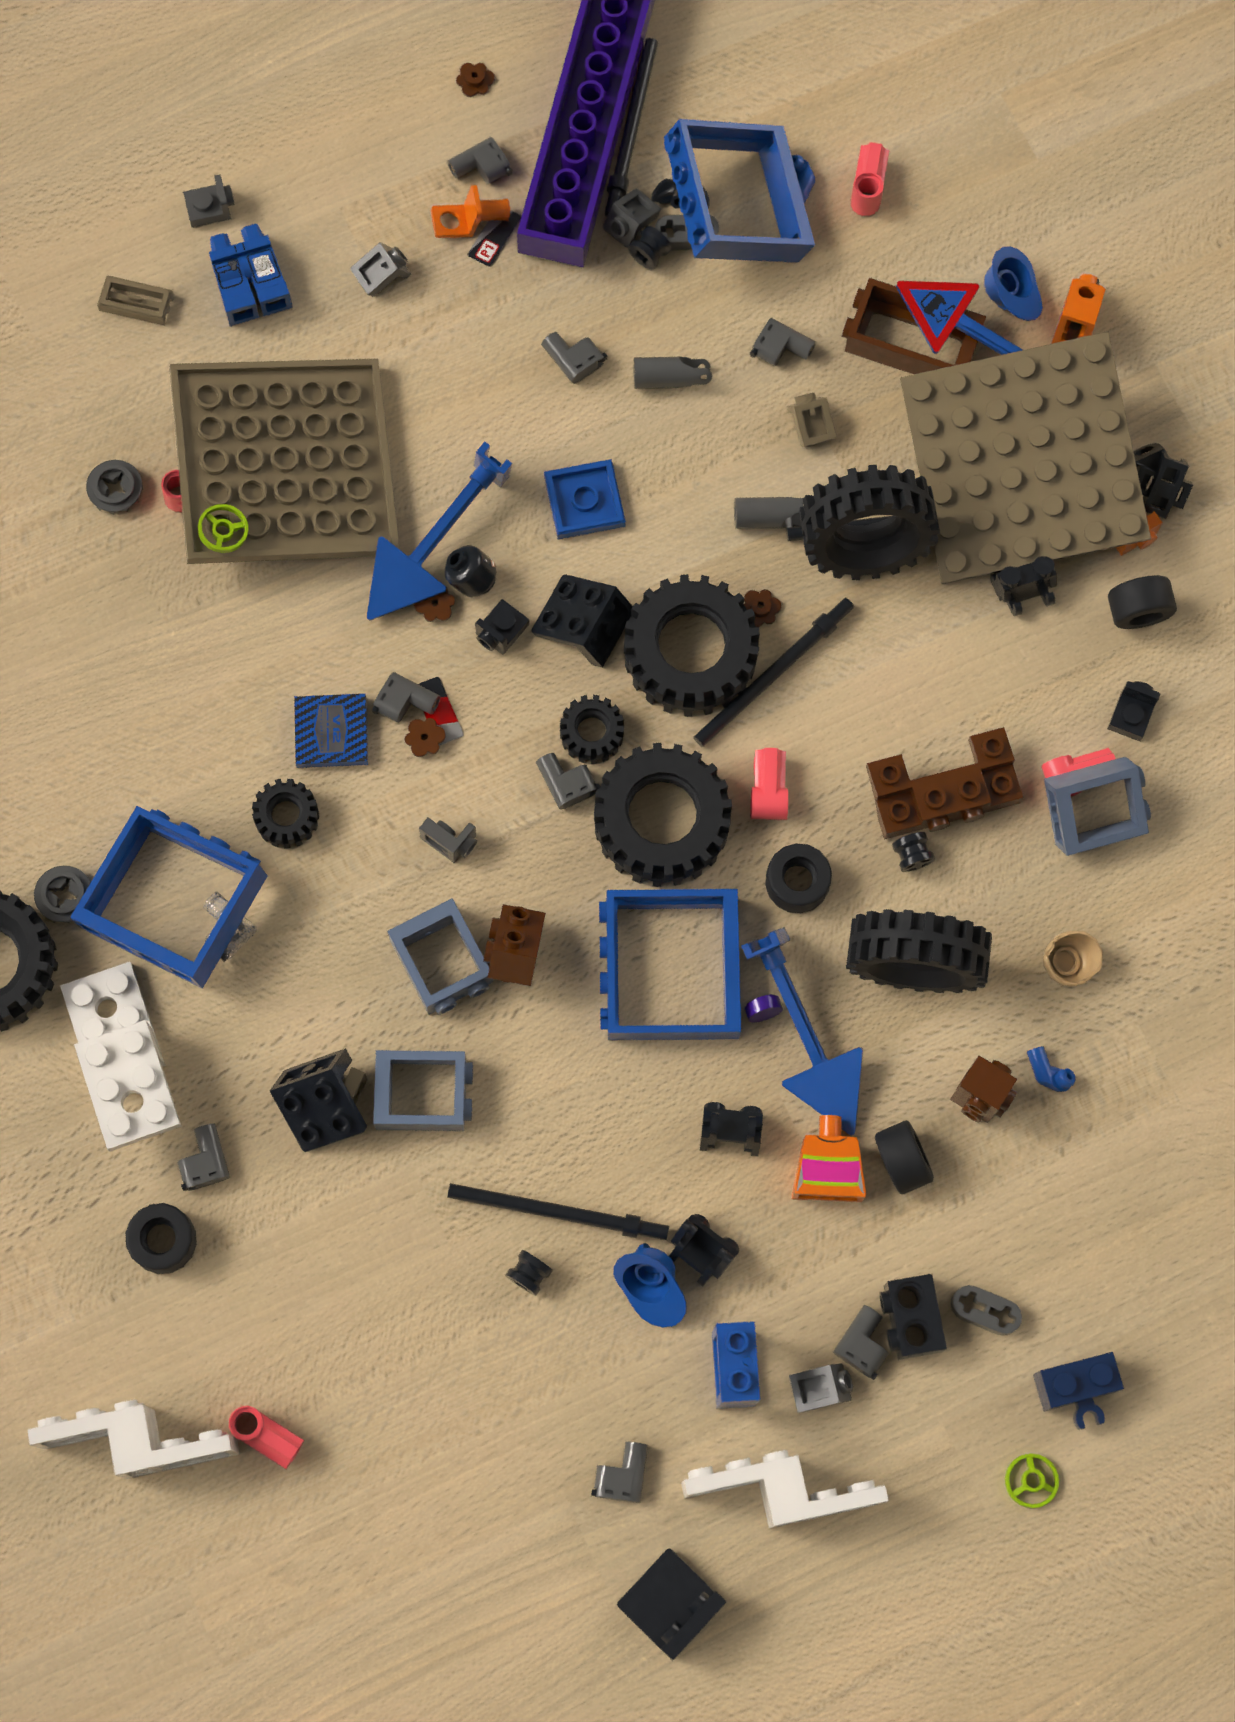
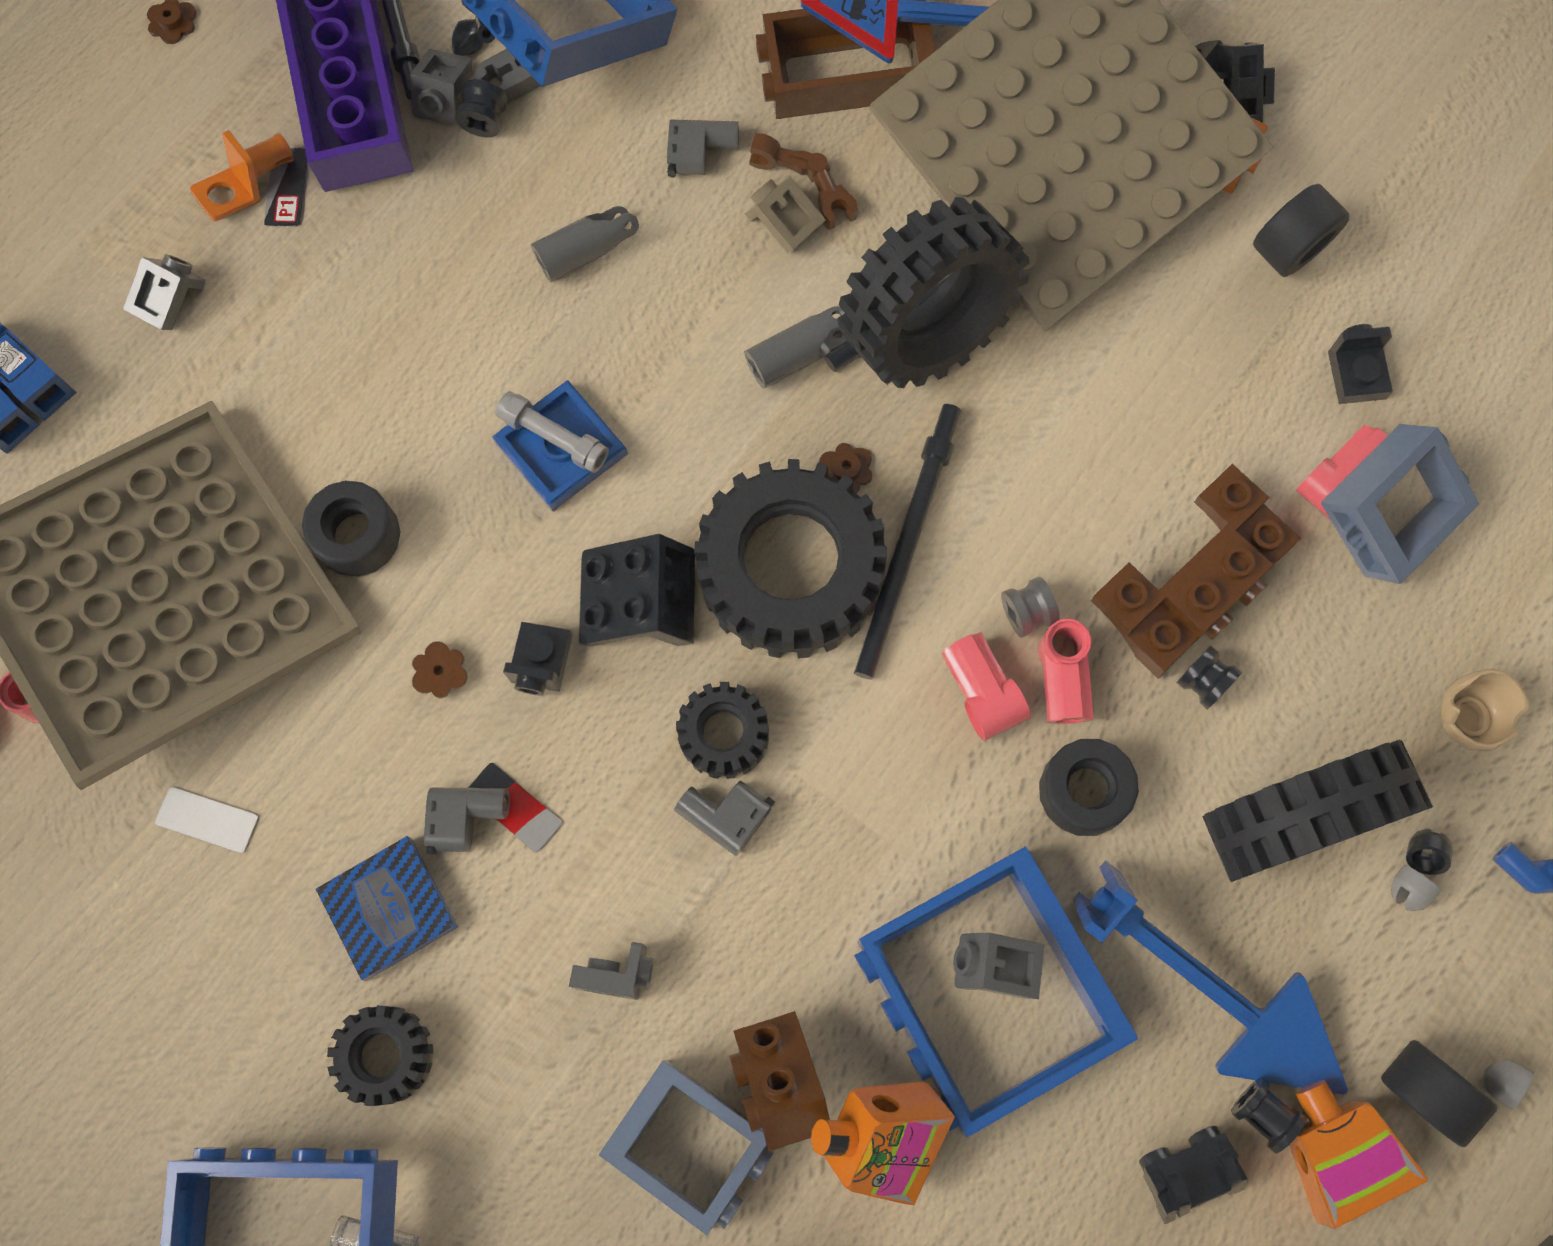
camera: 20 degrees left, 0 degrees up
lime piece [198,504,248,553] -> none
blue piece [367,441,512,621] -> none
reddish brown plant [404,718,446,757] -> none
black head [444,545,497,598] -> none
dark grey piece [447,137,513,184] -> none
dark grey piece [541,332,607,384] -> none
black tyre [594,743,732,887] -> none
dark purple tile [744,994,783,1023] -> none
reddish brown brick [950,1055,1018,1123] -> none
black piece [990,556,1057,616] -> none
none -> white sticker [155,787,258,853]
none -> black tyre [301,480,401,577]
none -> light grey bar [495,391,609,473]
none -> reddish brown piece [749,133,858,230]
none -> orange torso [811,1082,955,1205]
none -> dark grey bracket [953,932,1045,1000]
none -> flat silver wheel [1001,577,1060,638]
none -> coral piece [1037,618,1094,724]
none -> black bush [1231,1077,1307,1153]
none -> light grey hinge [1391,865,1441,911]
none -> black hinge [1406,828,1453,875]
none -> light grey hinge [1483,1060,1534,1110]

